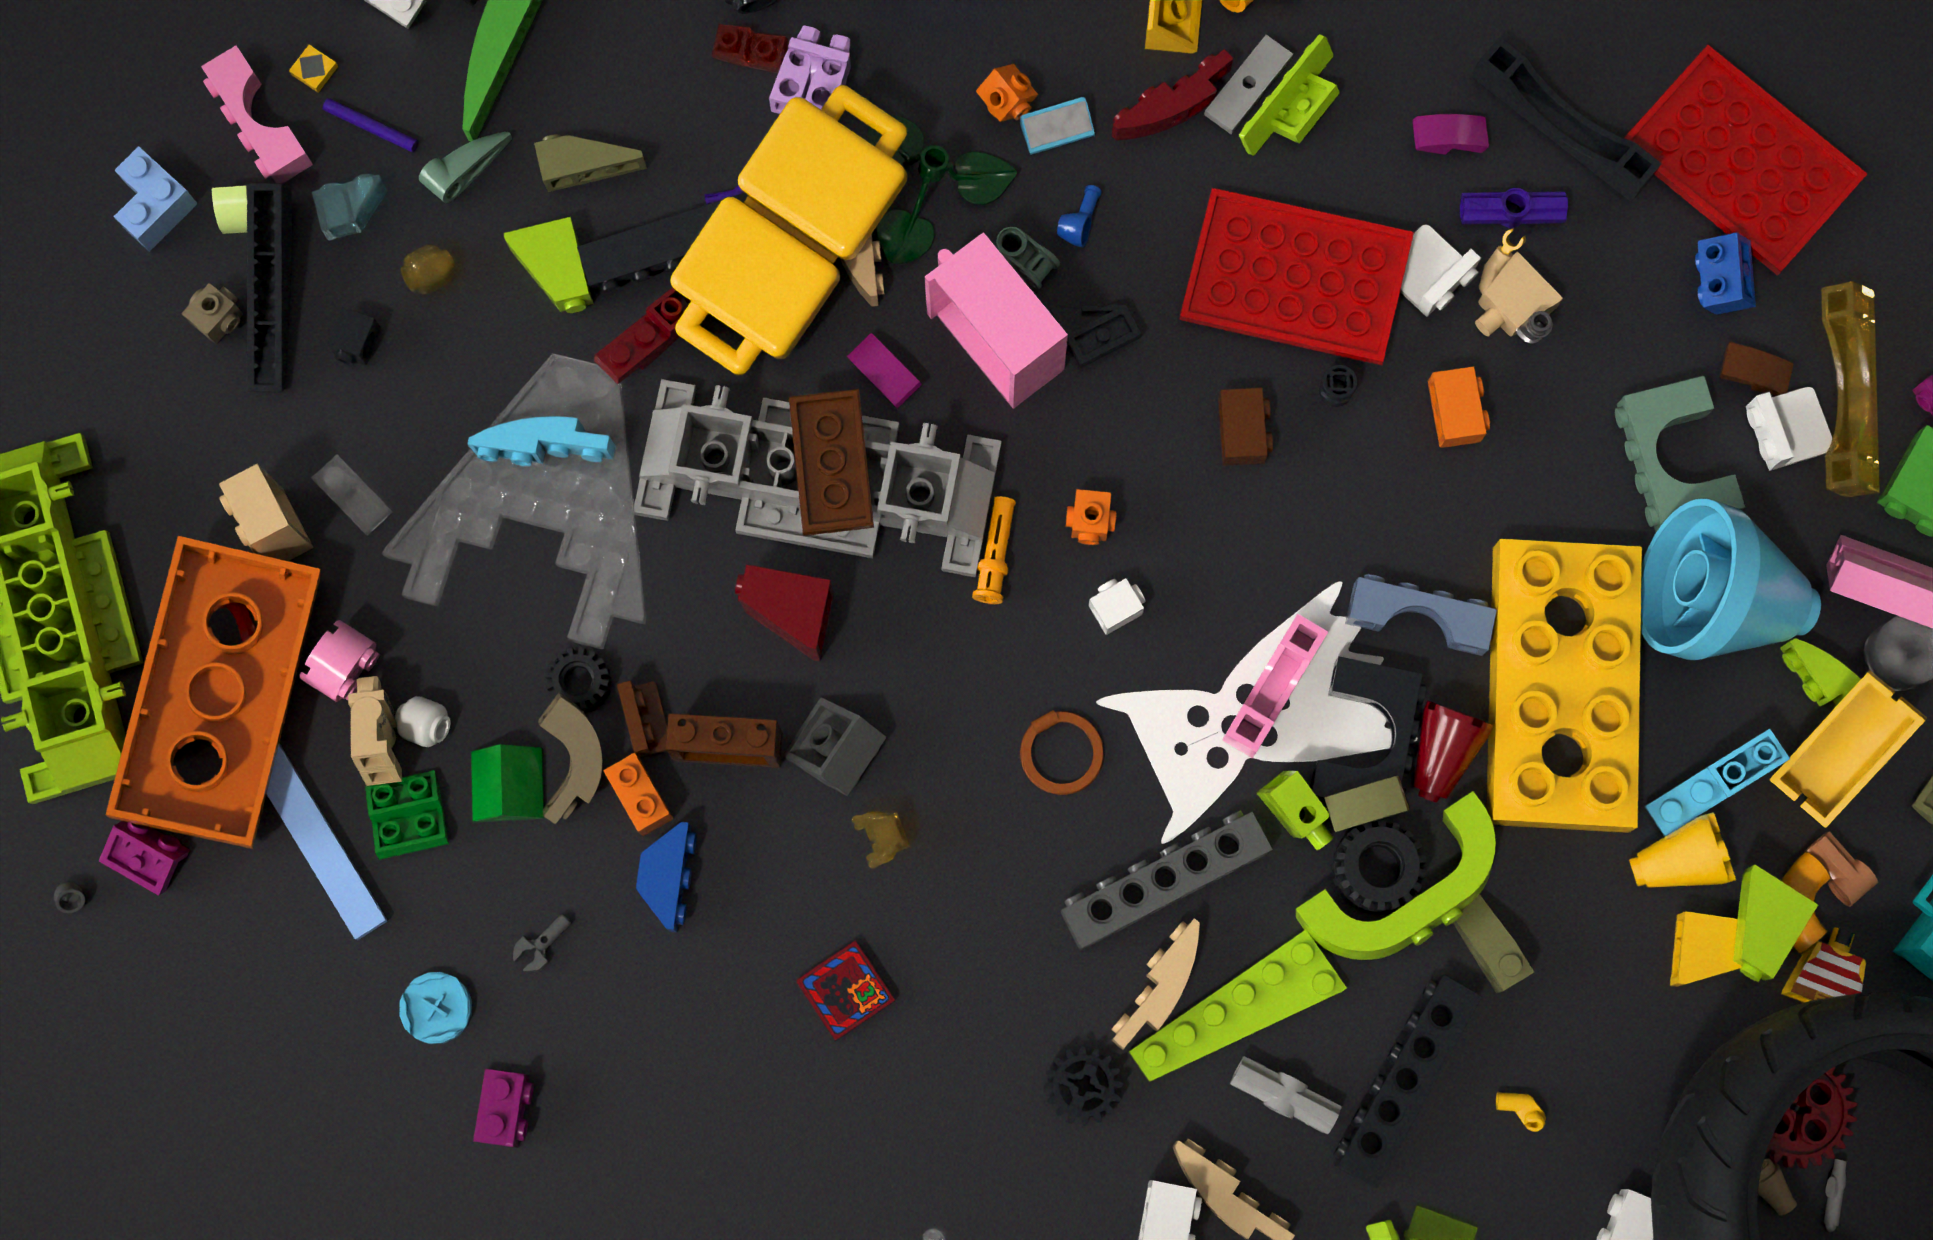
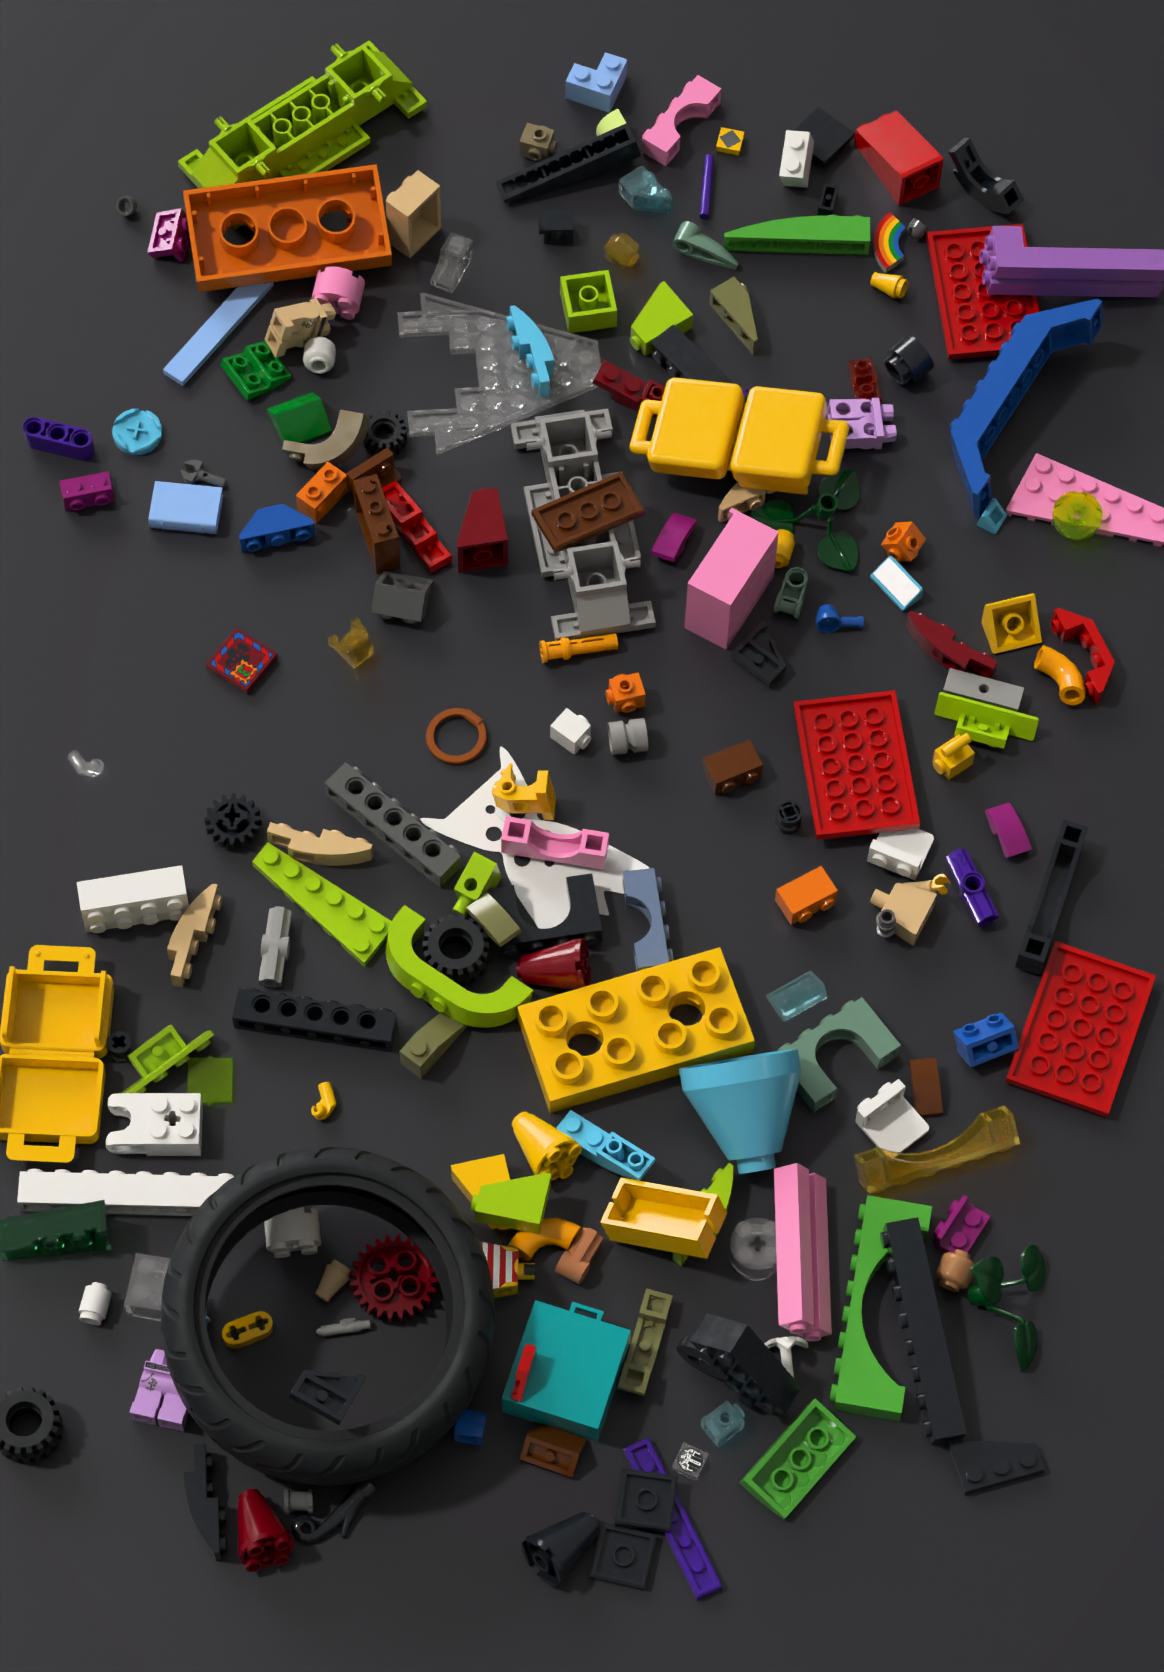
camera: 65 degrees right, 15 degrees down
none -> dark purple beam [22,417,95,461]
none -> light blue piece [148,481,223,534]
none -> red slope [382,480,453,573]
none -> yellow tile [492,763,556,820]
none -> lime brick [560,270,617,334]
none -> light grey wheel [608,718,648,755]
none -> clear light blue slope [766,970,827,1021]
none -> yellow brick [775,529,795,568]
none -> yellow brick [932,733,975,780]

